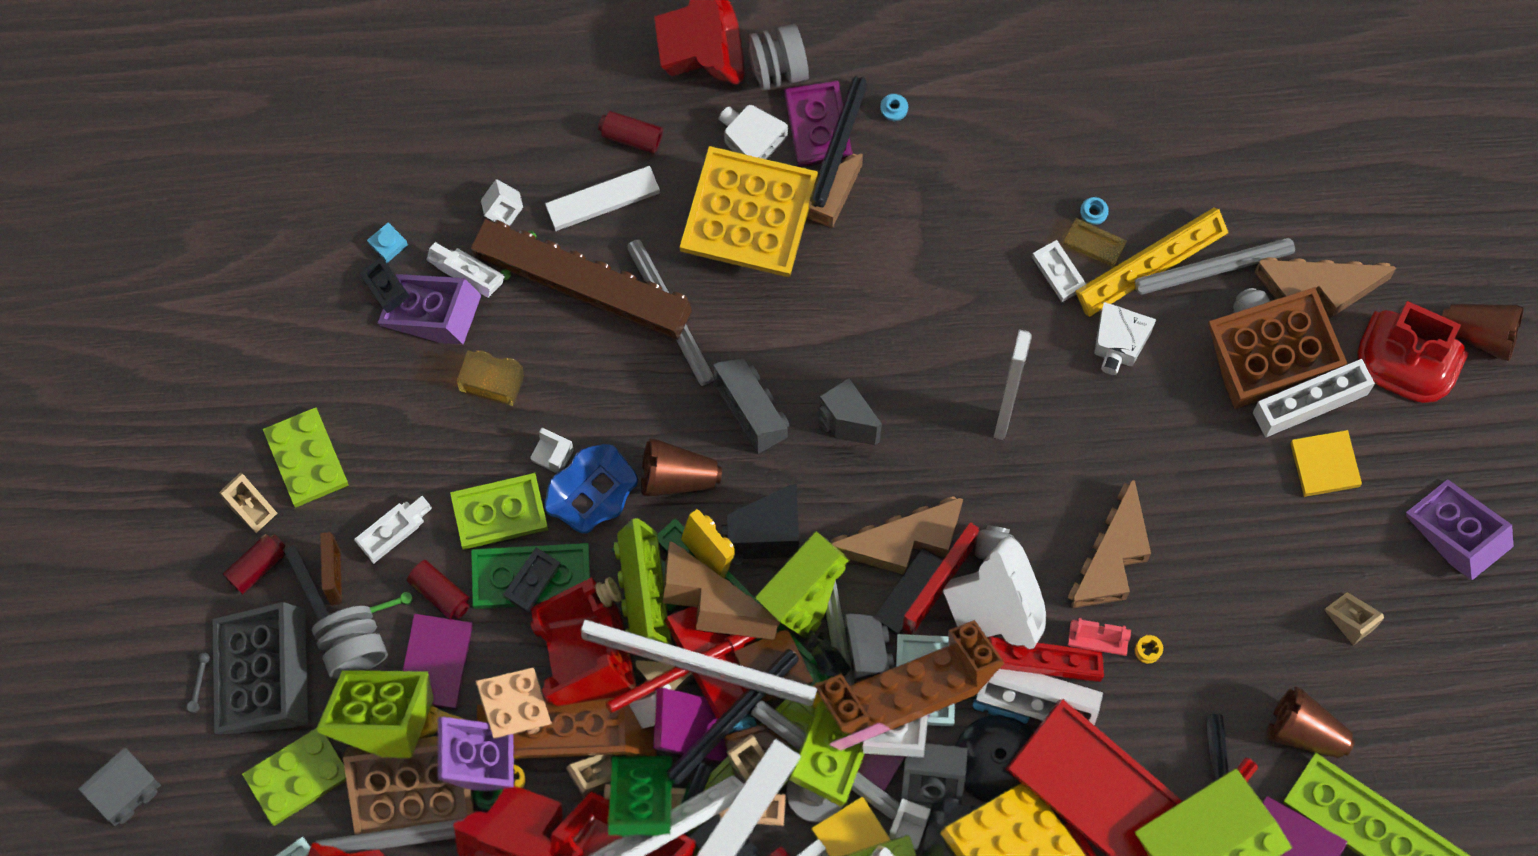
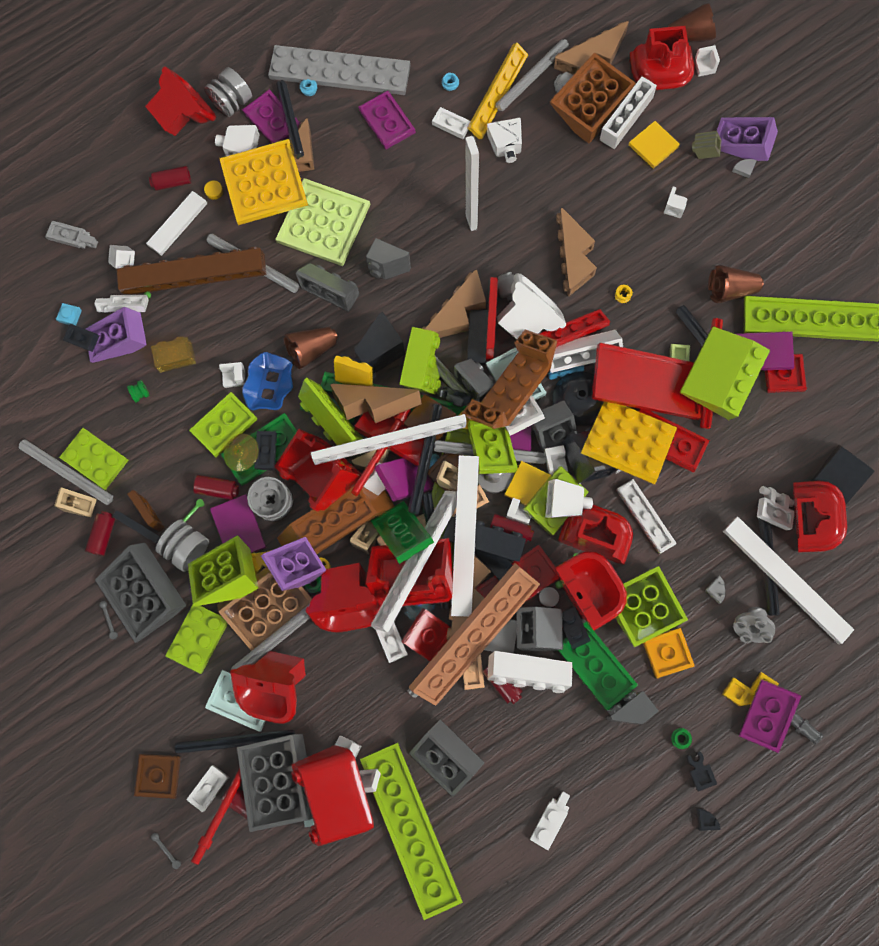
camera: 25 degrees left, 5 degrees up
dark grey slope [79,747,161,826] -> none
white hinge [354,496,432,564] -> none
light nougat hinge [476,668,551,739] -> none
tan bush [595,577,622,607] -> none
bright pink sticker [830,723,890,750] -> none
clear yellow tile [1063,218,1127,267] -> none
coral hinge [1068,618,1131,656] -> none
tan slope [1325,592,1384,645] -> none
none -> light grey axle [19,439,113,505]
none -> light grey hinge [45,221,98,248]
none -> green wheel [127,380,150,403]
none -> yellow tile [204,181,223,200]
none -> clear yellow dish [224,434,259,471]
none -> light grey wheel [247,477,293,521]
none -> light grey plate [268,45,410,95]
none -> yellowish green plate [276,178,370,266]
none -> magenta tile [358,90,416,149]
none -> white panel [664,187,687,219]
none -> yellowish green tile [669,344,690,361]
none -> olive brick [692,131,722,159]
none -> white panel [694,45,720,77]
none -> light grey tile [732,159,757,178]

